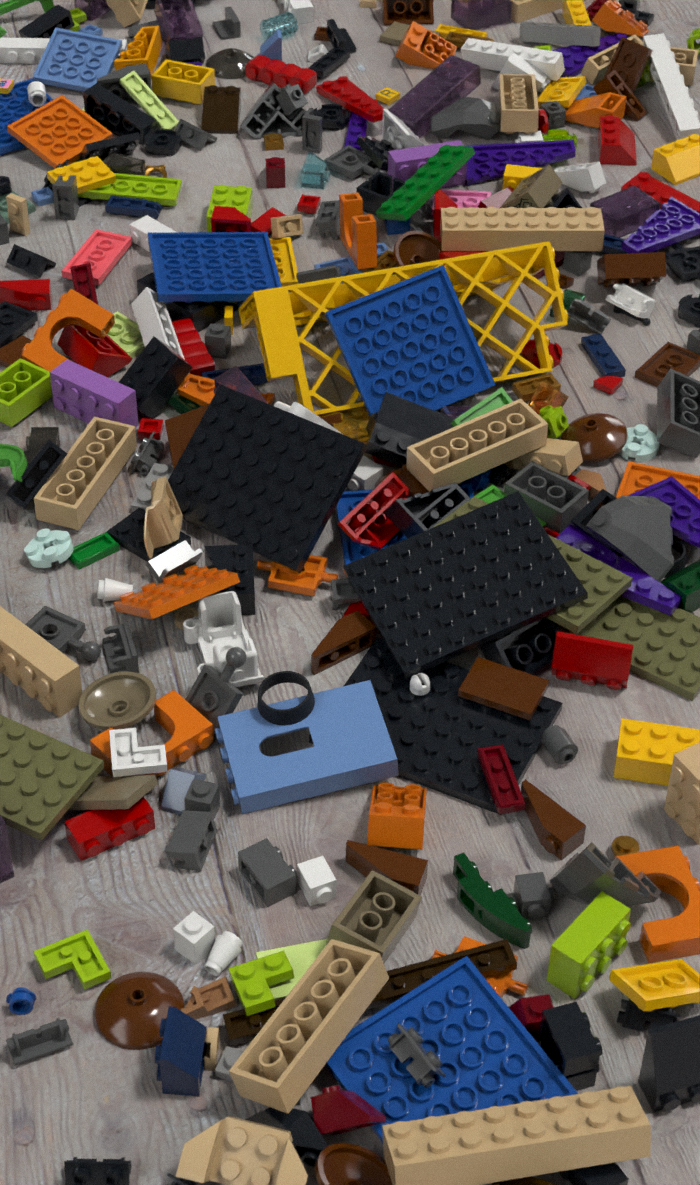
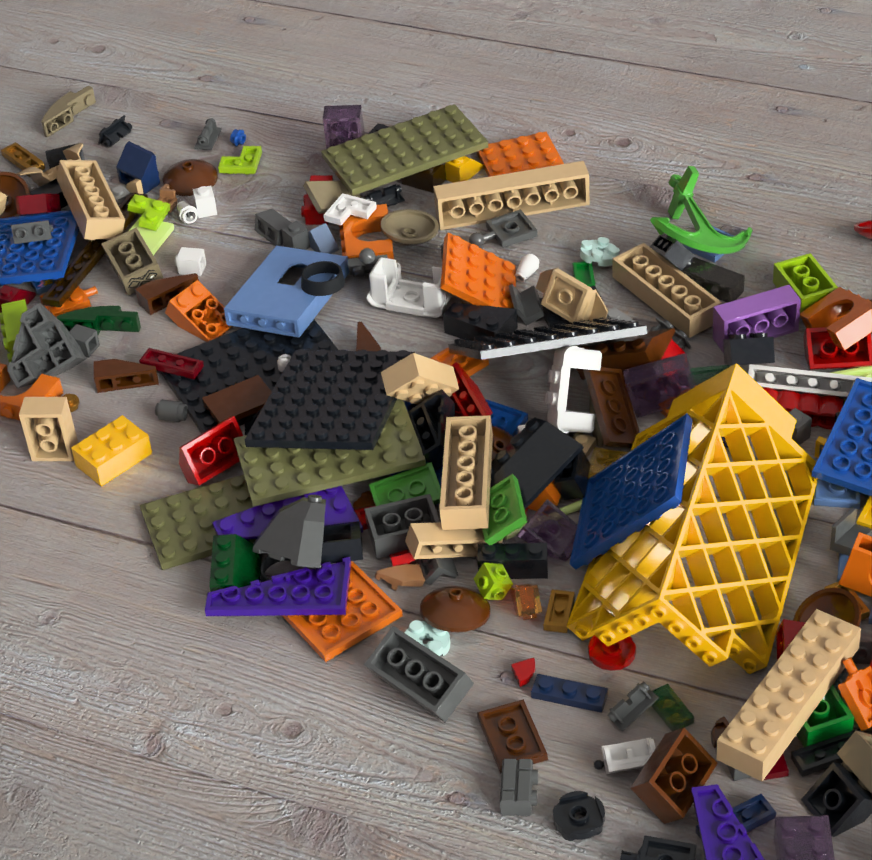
camera: 130 degrees right, 0 degrees up
red plate [138,418,164,440] -> none
dark grey brick [238,838,298,907] -> none
none -> tan brick [381,353,459,405]

